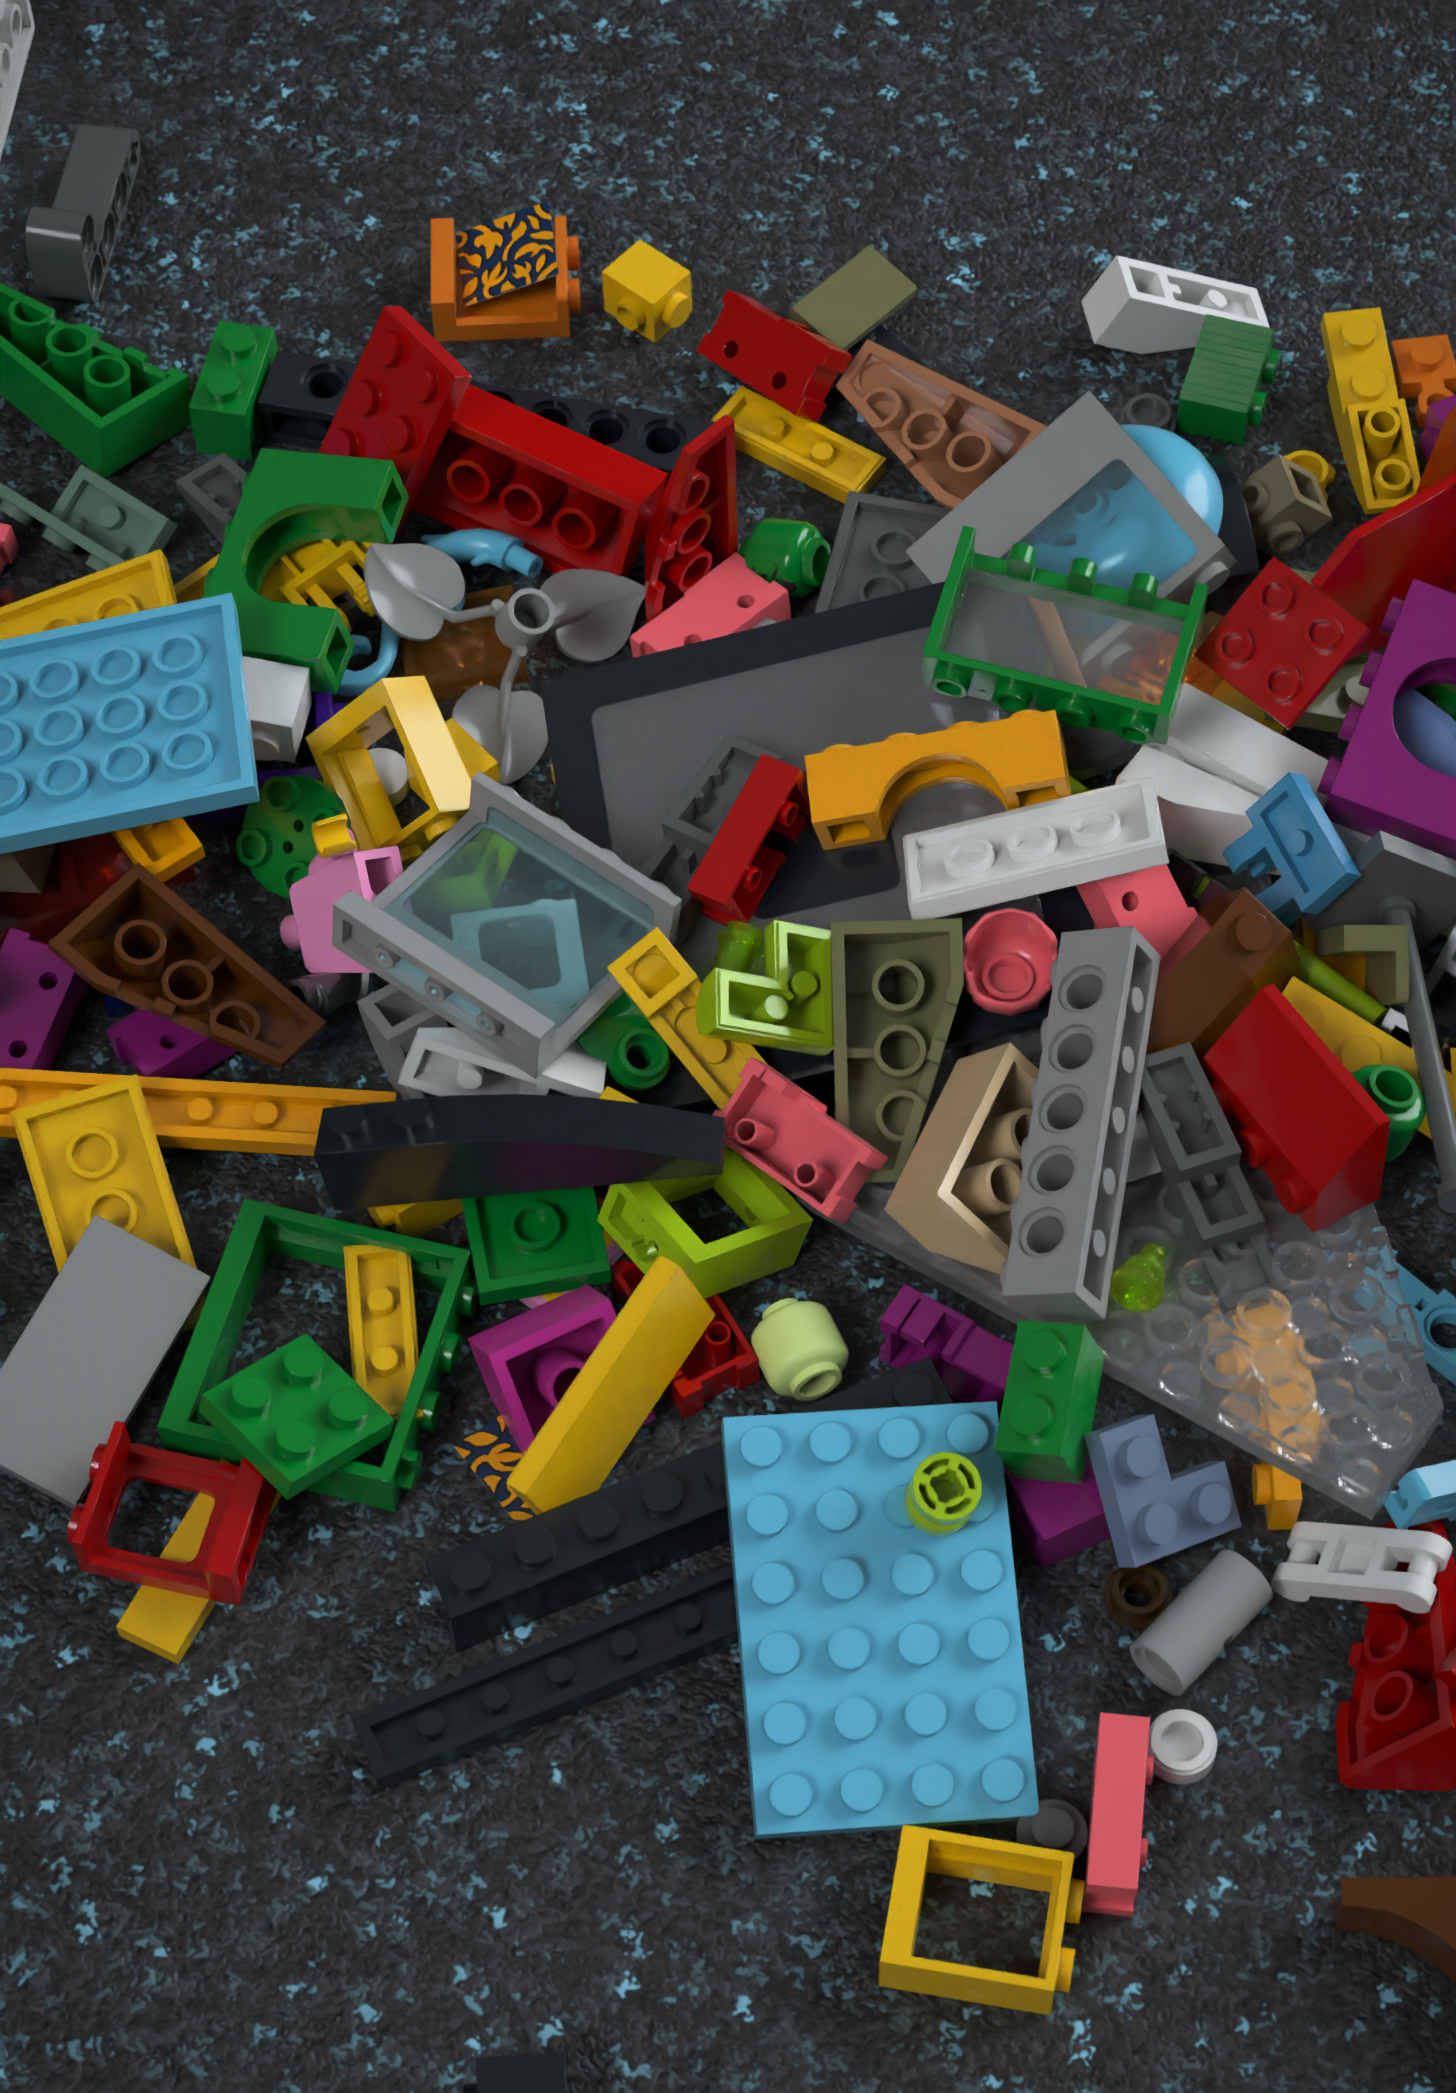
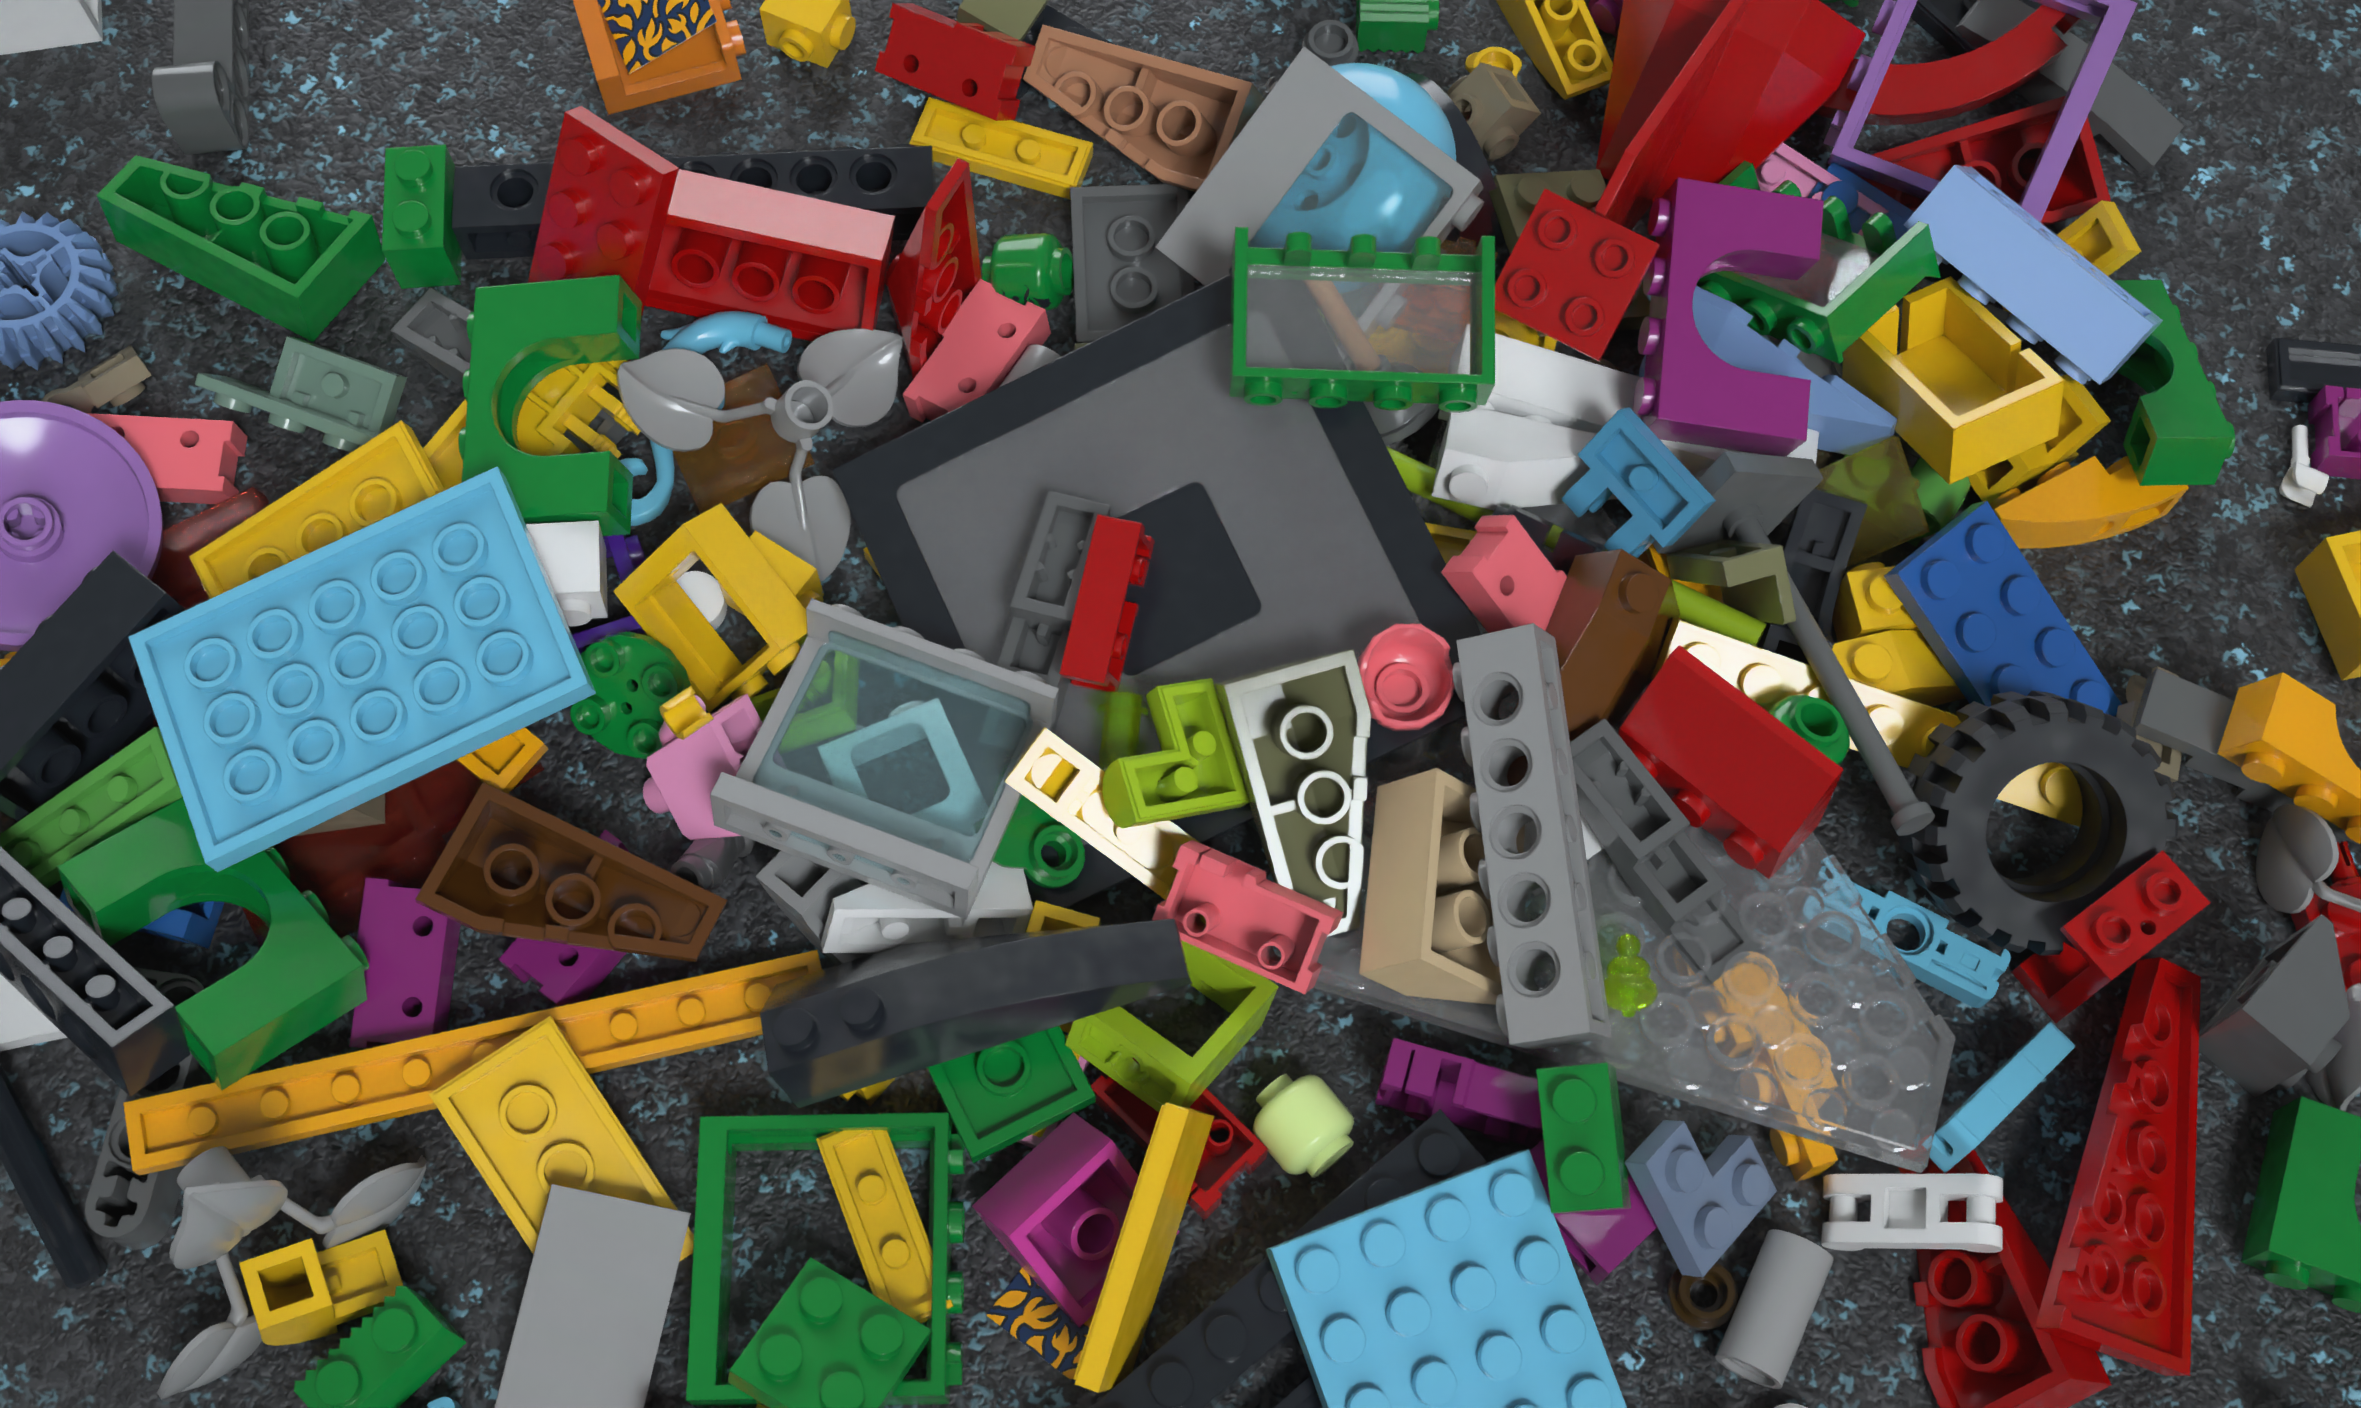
camera: 20 degrees left, 10 degrees up
light orange arch [804,709,1072,851] -> none
white tile [902,777,1169,920] -> none
lime wheel [904,1452,982,1537] -> none

